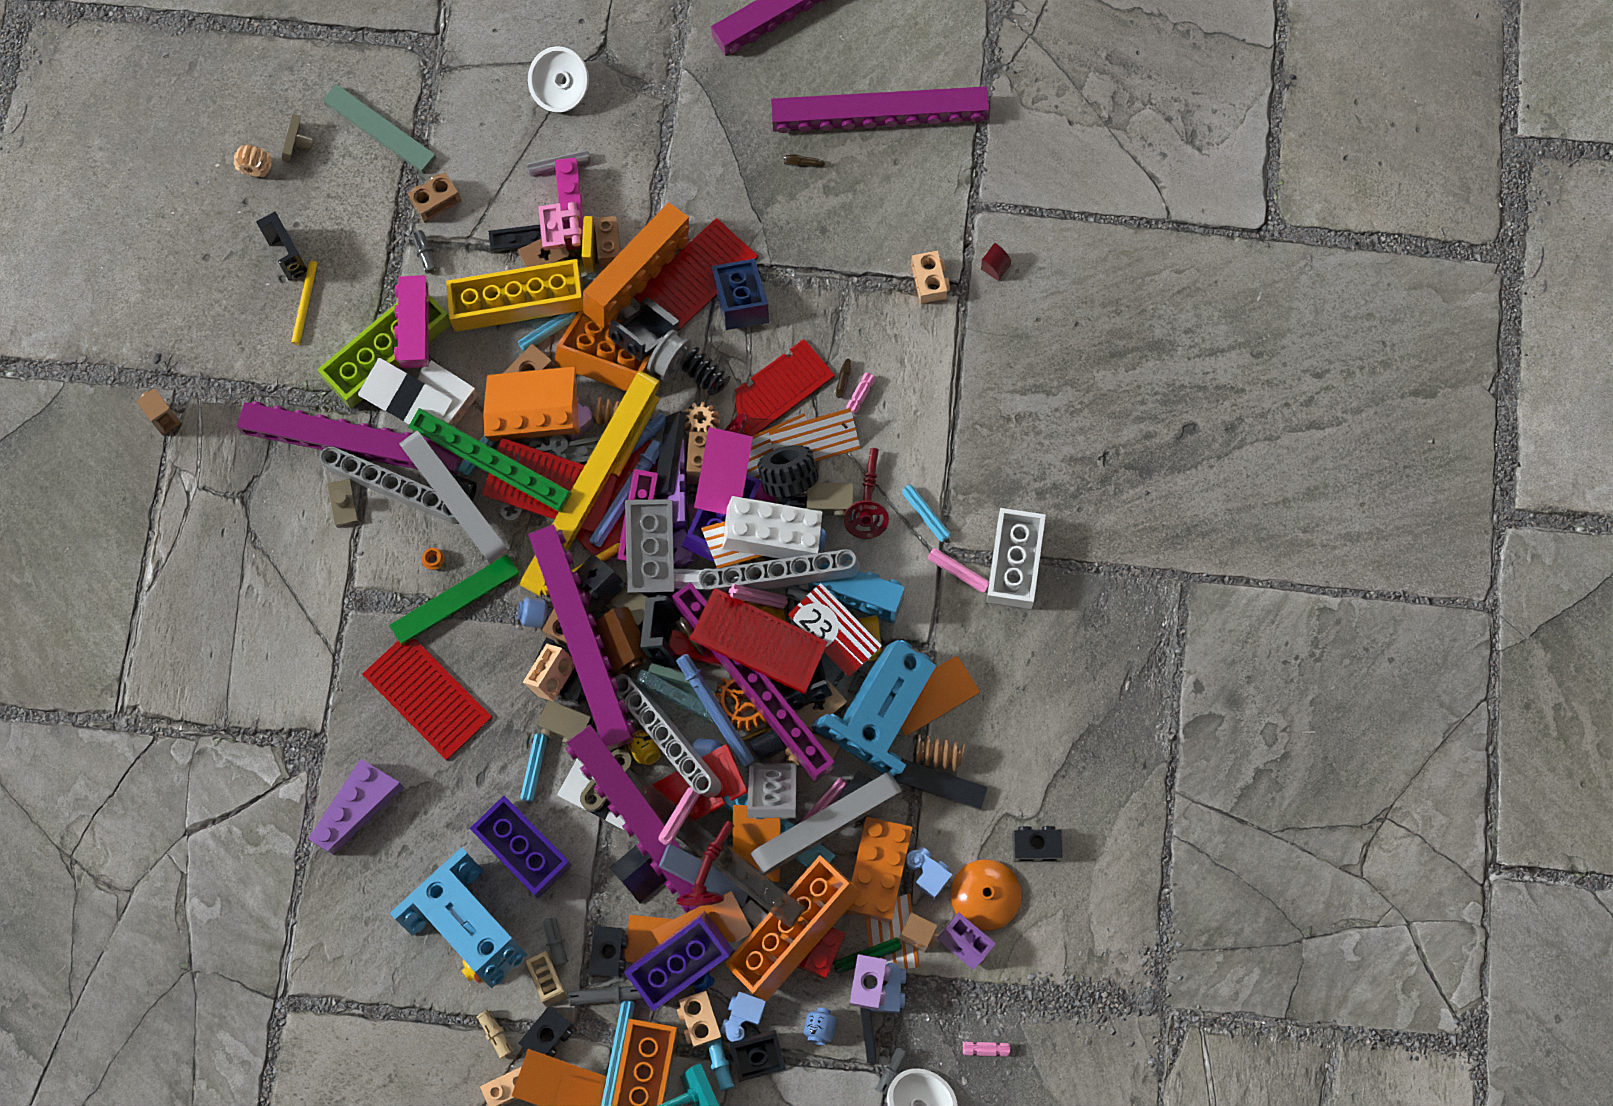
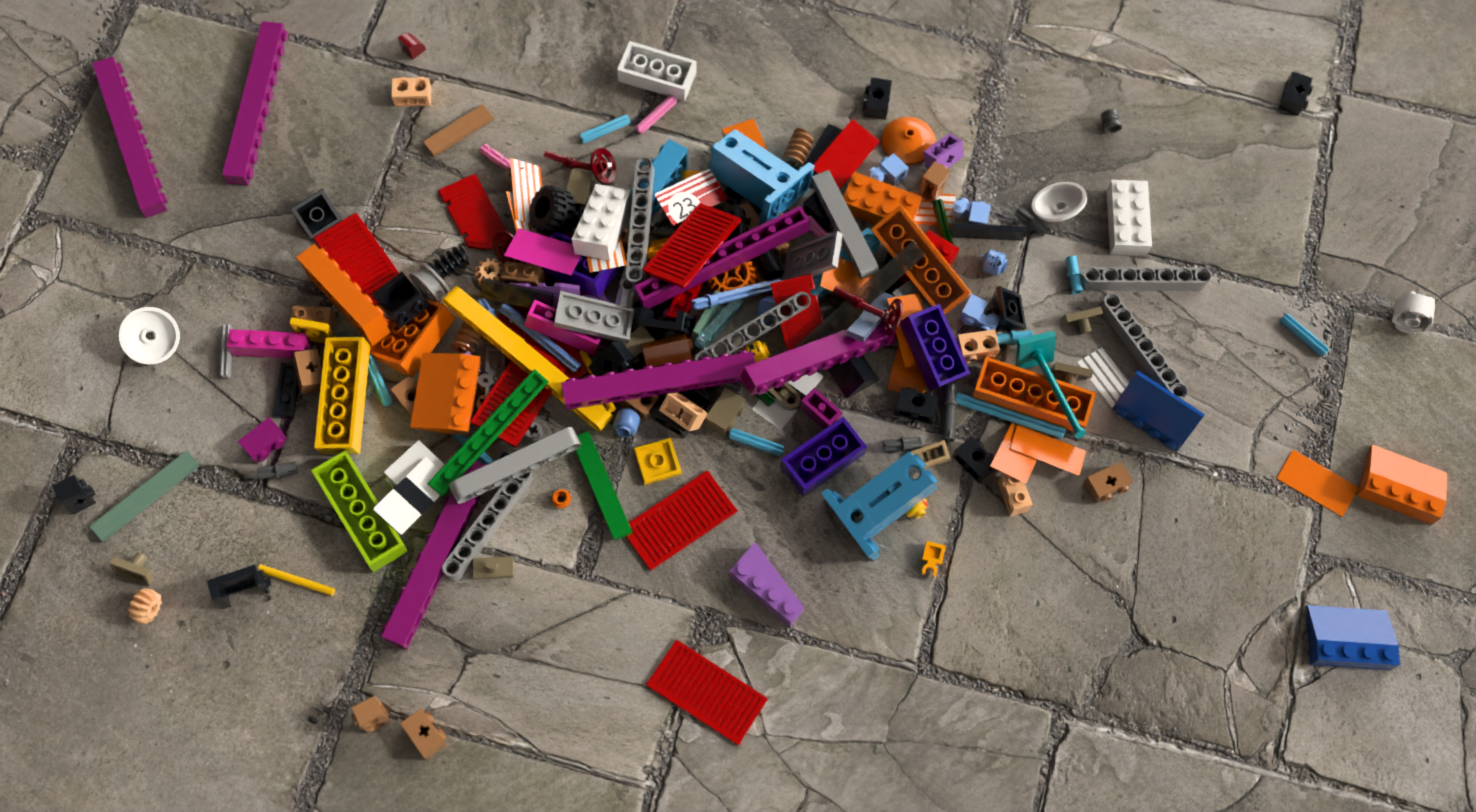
camera: 85 degrees left, 5 degrees down
dark pink brick [394,275,429,368] -> none
medium nougat brick [408,172,461,223] -> none
tan pin [477,1009,513,1059] -> none
bright pink plate [538,202,582,250] -> none
bright pink axle [659,787,700,845] -> none
dark brown piece [676,616,705,655] -> none
dark blue slope [712,259,769,330] -> none
bright pink axle [729,584,788,609] -> none
dark brown piece [784,154,825,167] -> none
dark brown piece [836,358,851,398] -> none
lavender brick [849,955,890,1010] -> none
bright pink axle [963,1042,1010,1057] -> none
none -> black brick [52,475,96,514]
none -> magenta brick [237,417,288,464]
none -> black slope [290,189,342,239]
none -> medium nougat brick [401,708,447,760]
none -> medium nougat tile [423,104,494,157]
none -> yellow tile [634,437,682,485]
none -> red window [646,639,768,746]
none -> magenta brick [800,388,843,430]
none -> red tile [813,119,880,190]
none -> light orange plate [921,541,946,578]

